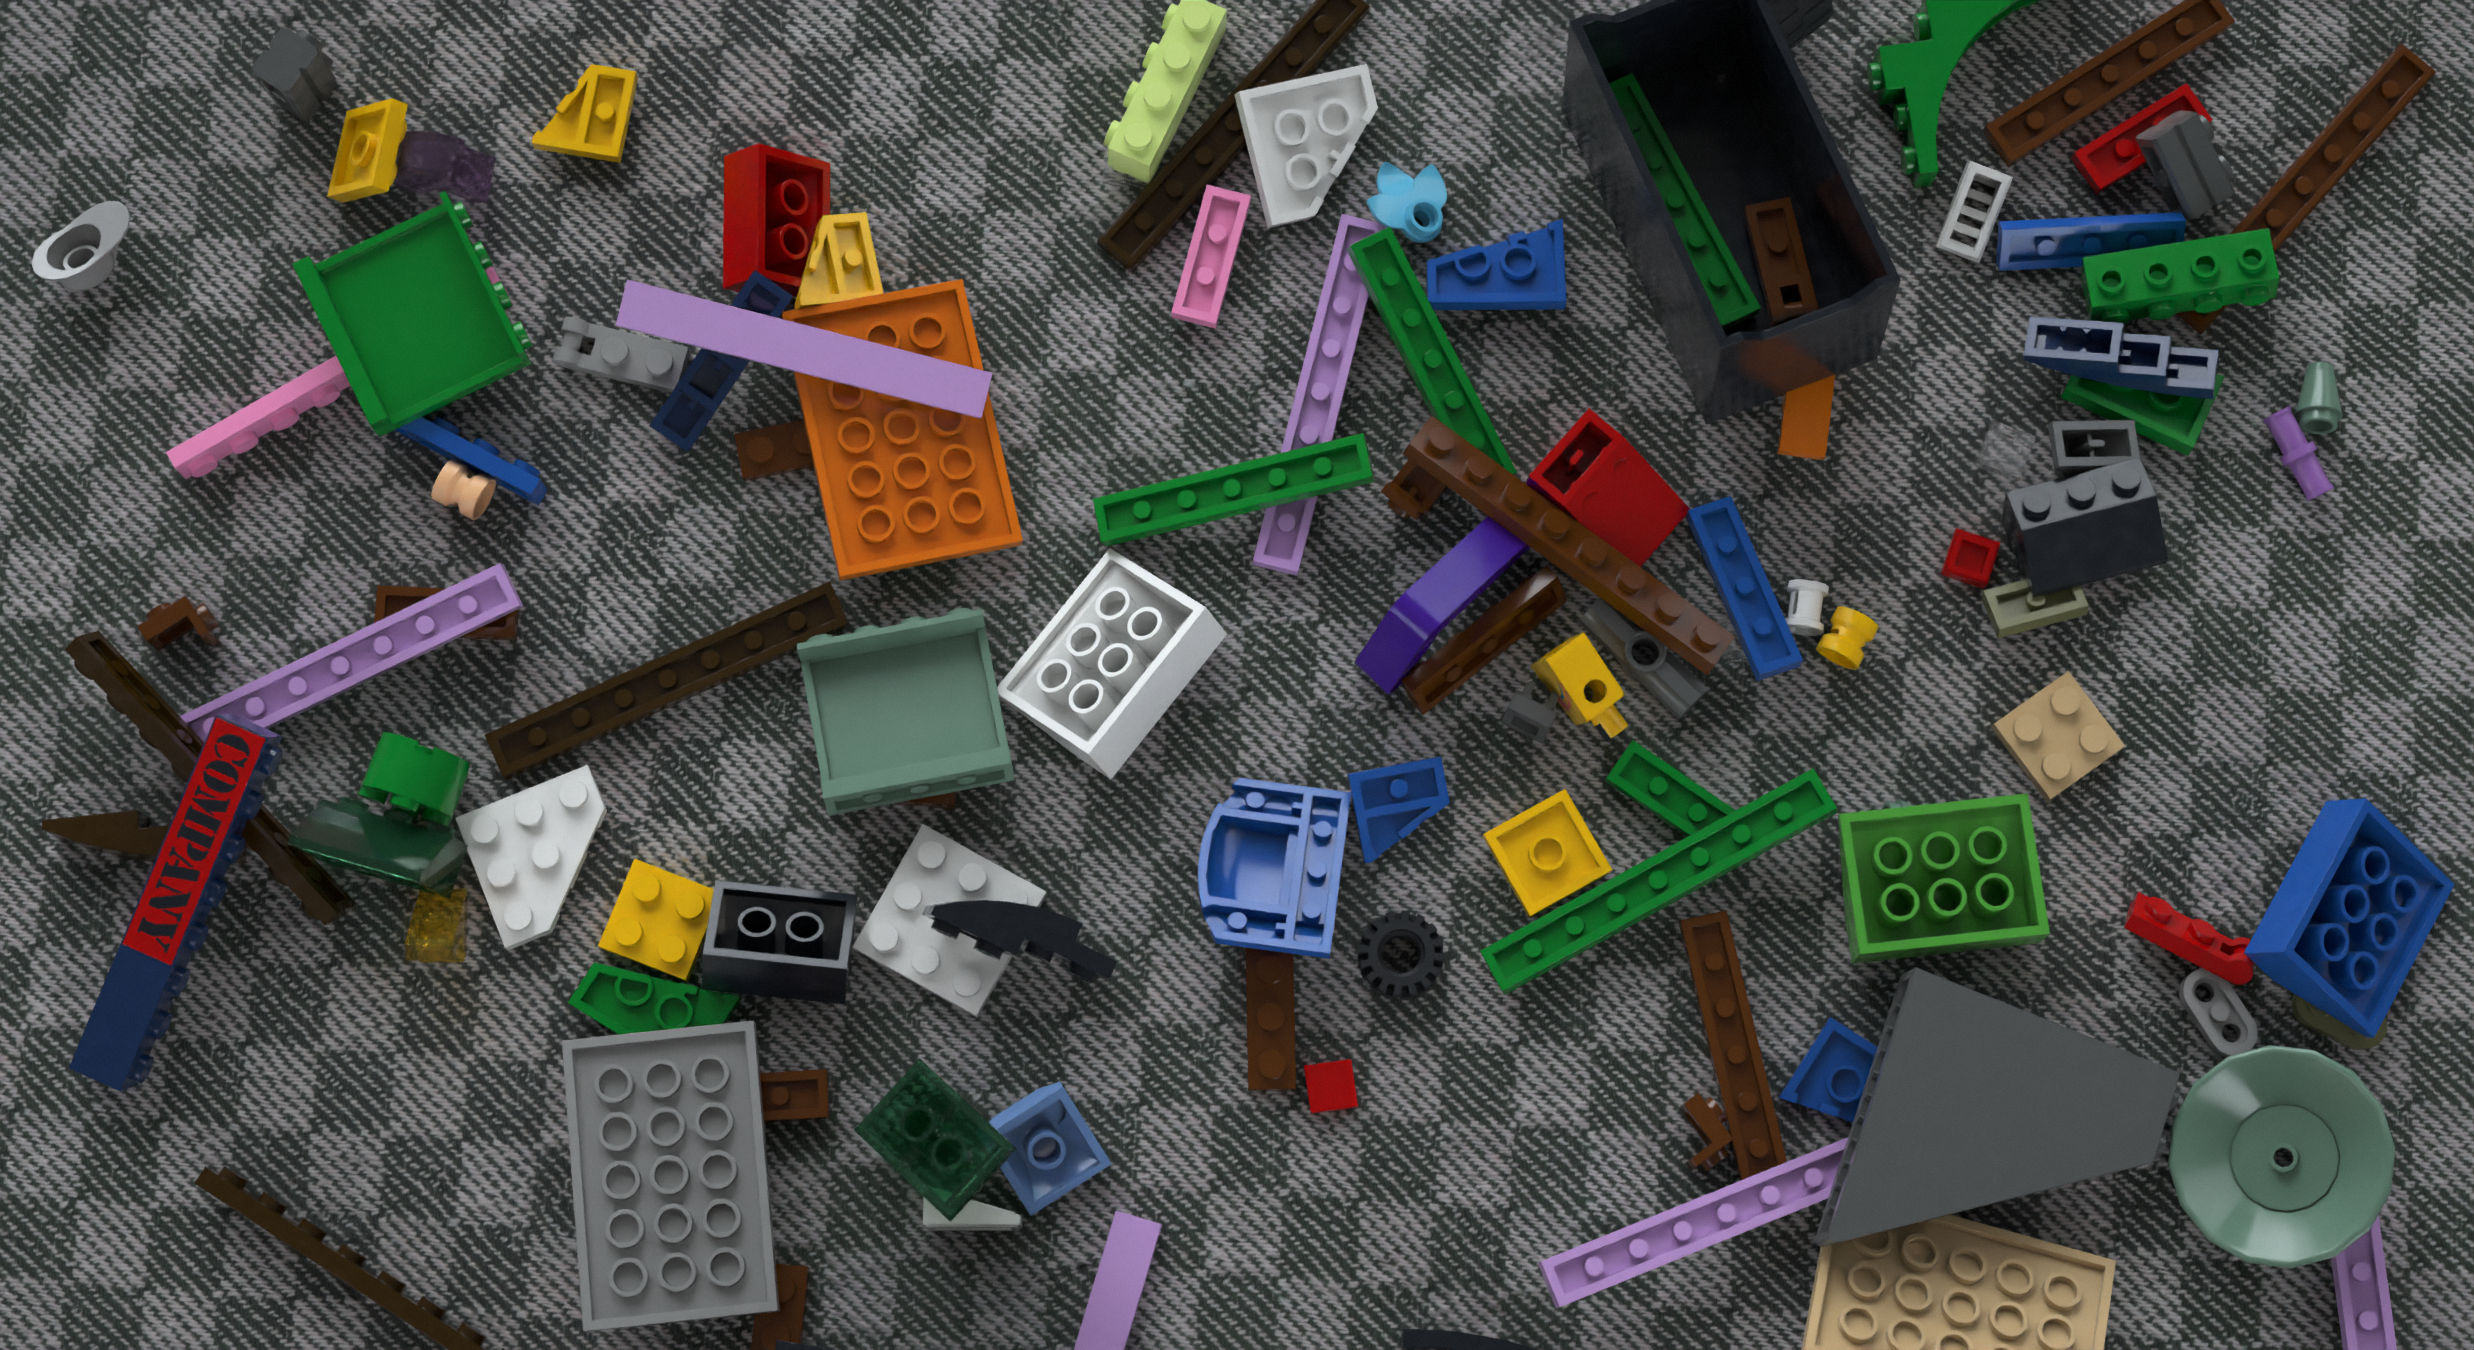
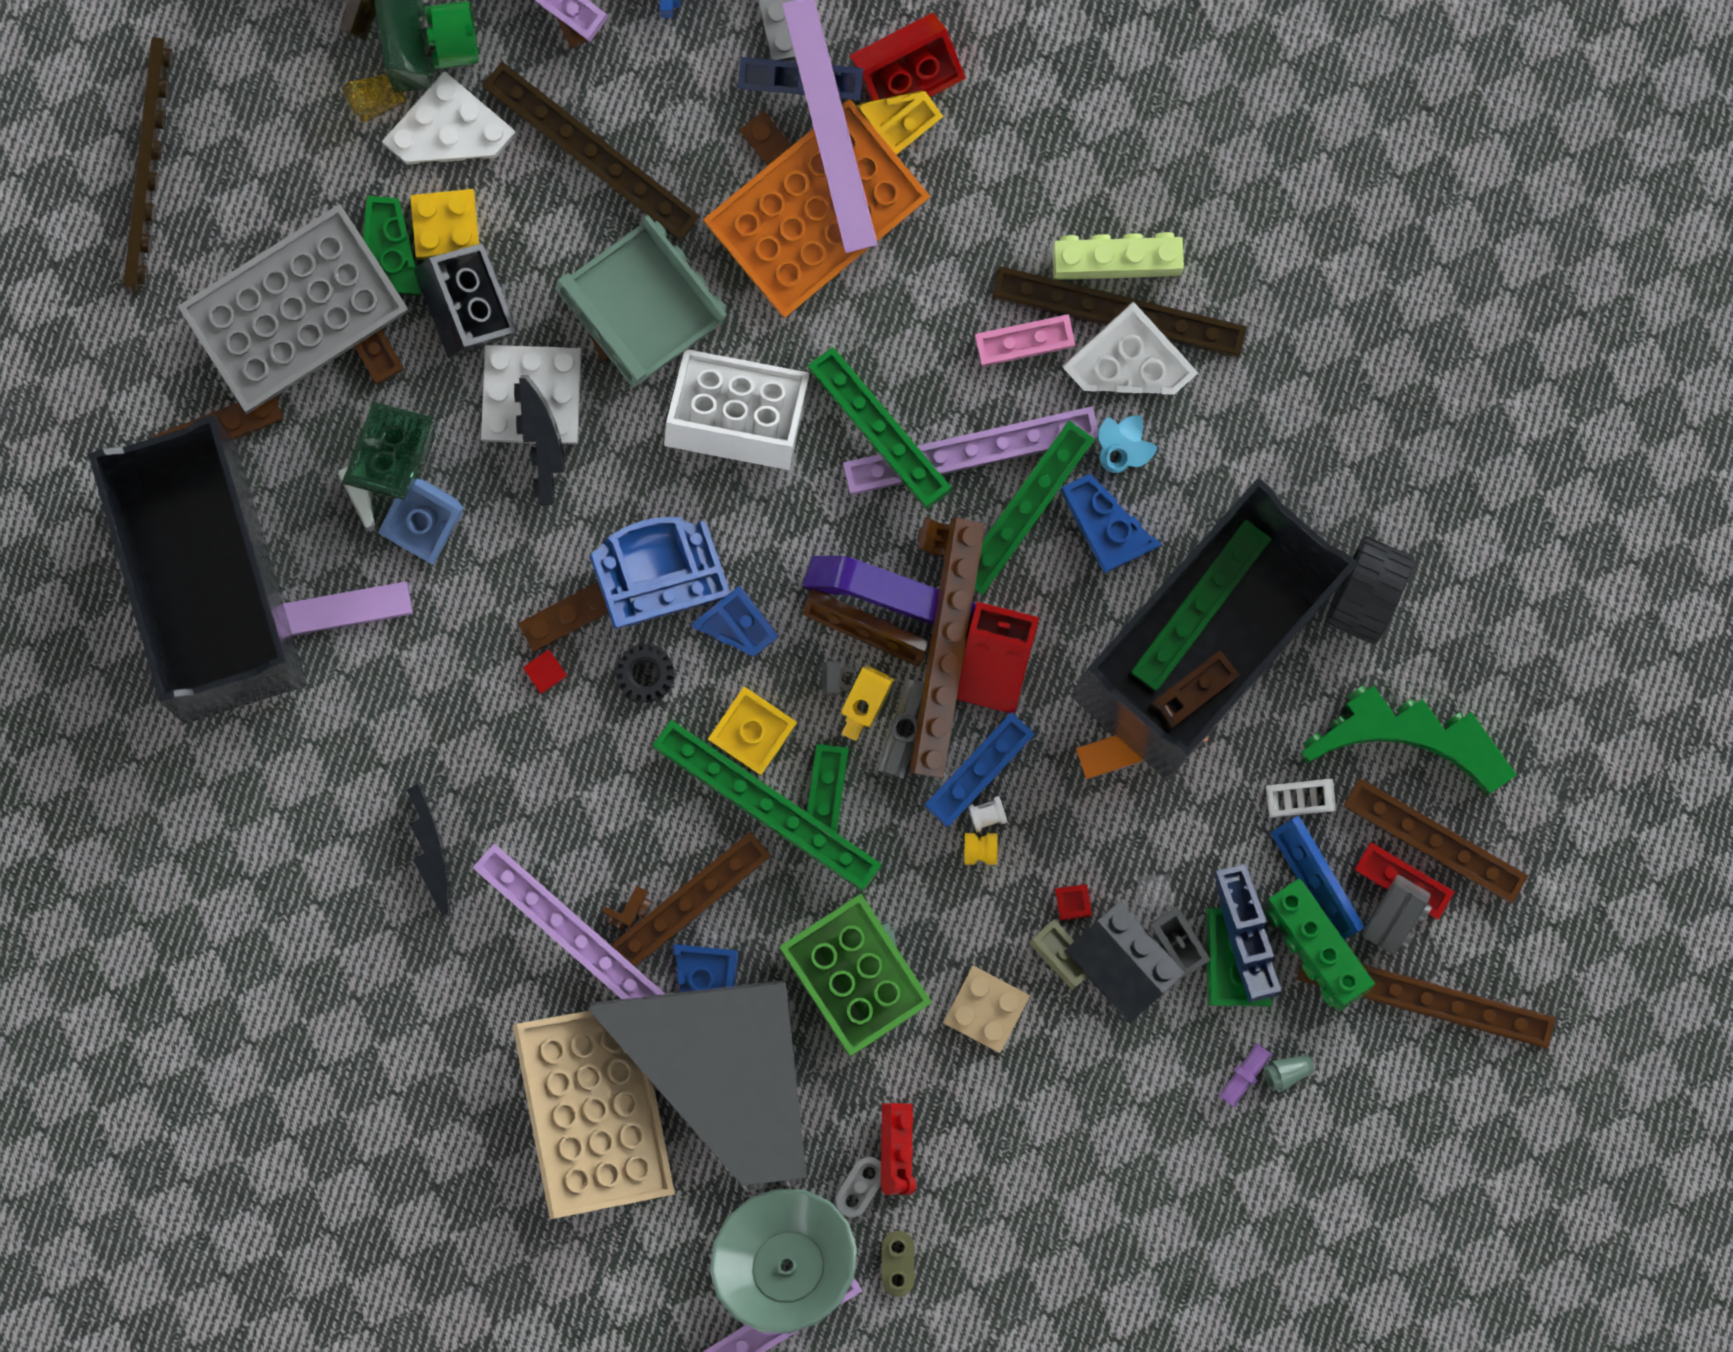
camera: 65 degrees right, 5 degrees up
blue slope [2244,798,2455,1038] -> none

